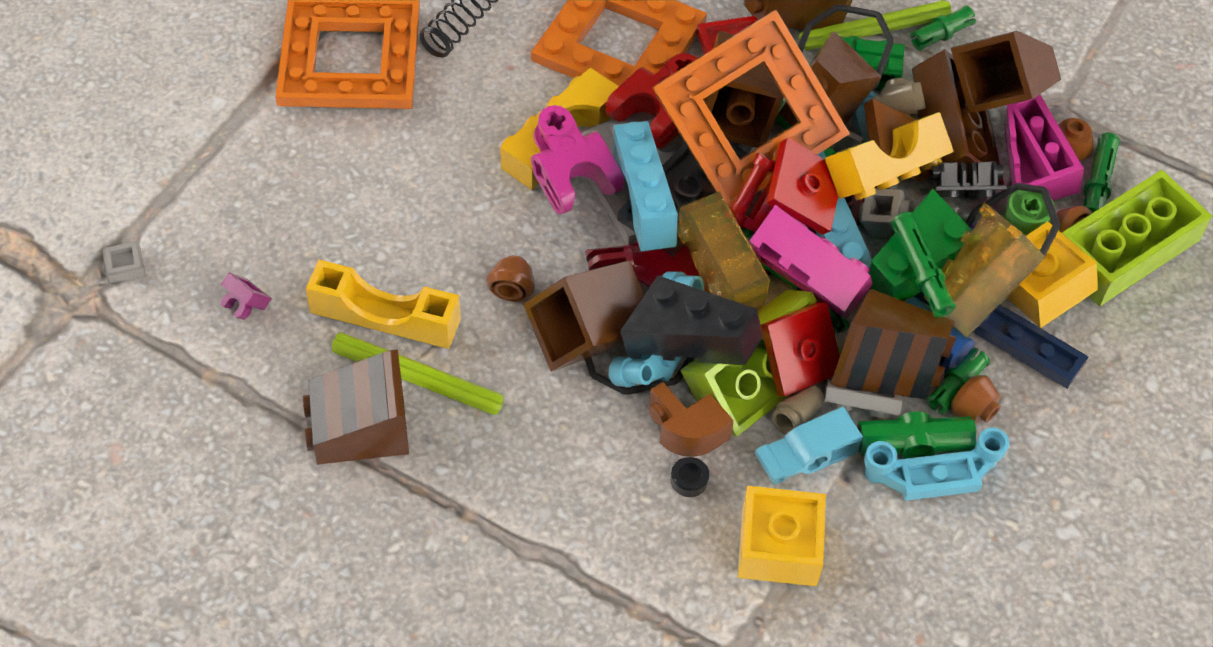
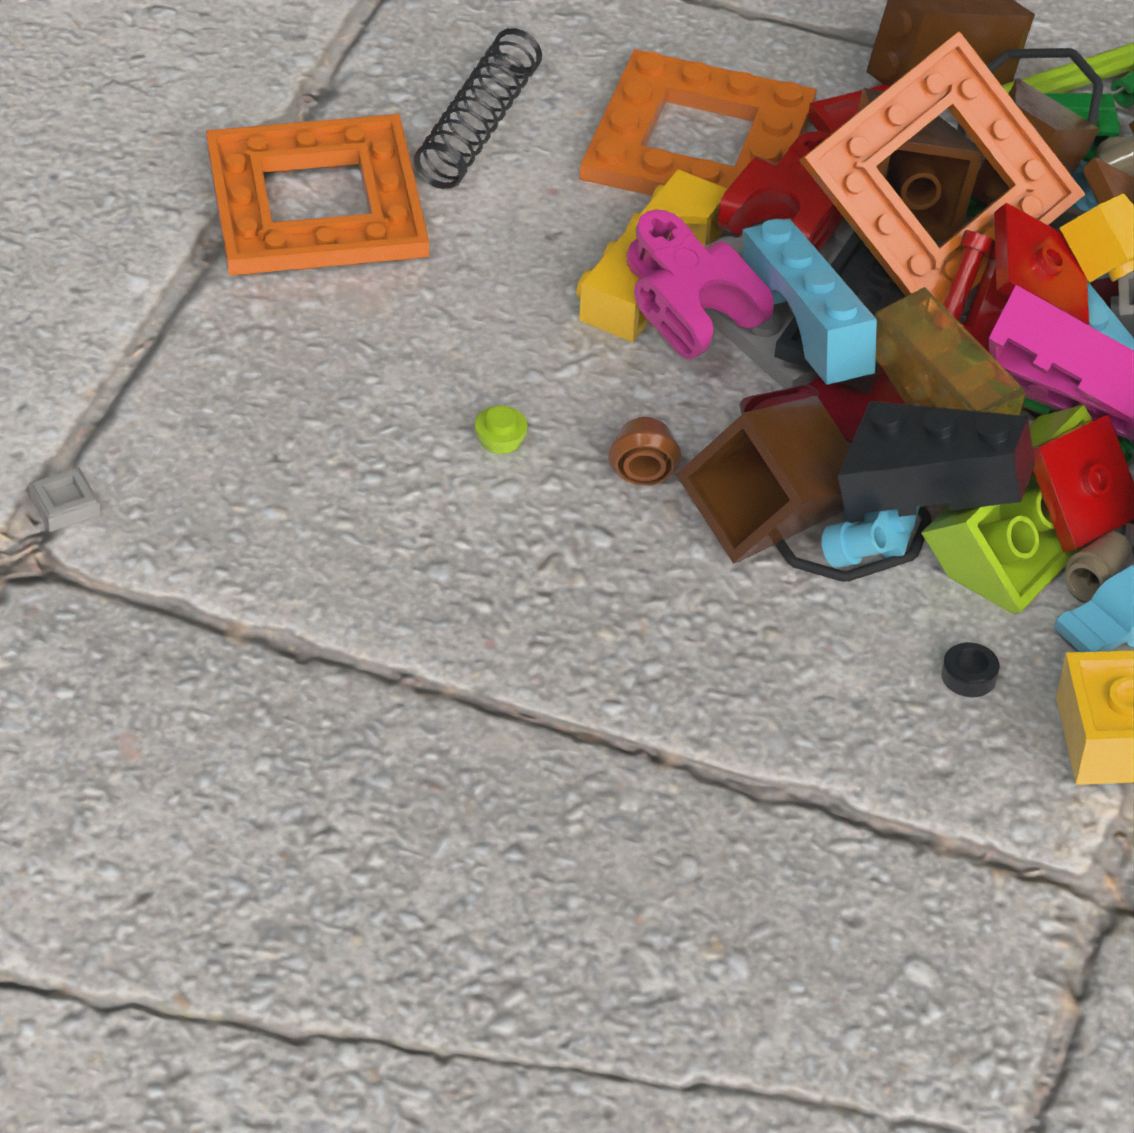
camera: 10 degrees left, 10 degrees down
tile [220,272,272,320] -> none
reddish brown slope [303,349,409,465] -> none
yellow arch [305,259,461,349] -> none
lime axle [332,332,504,415] -> none
dark orange brick [648,382,734,457] -> none
none -> lime plate [475,405,528,454]

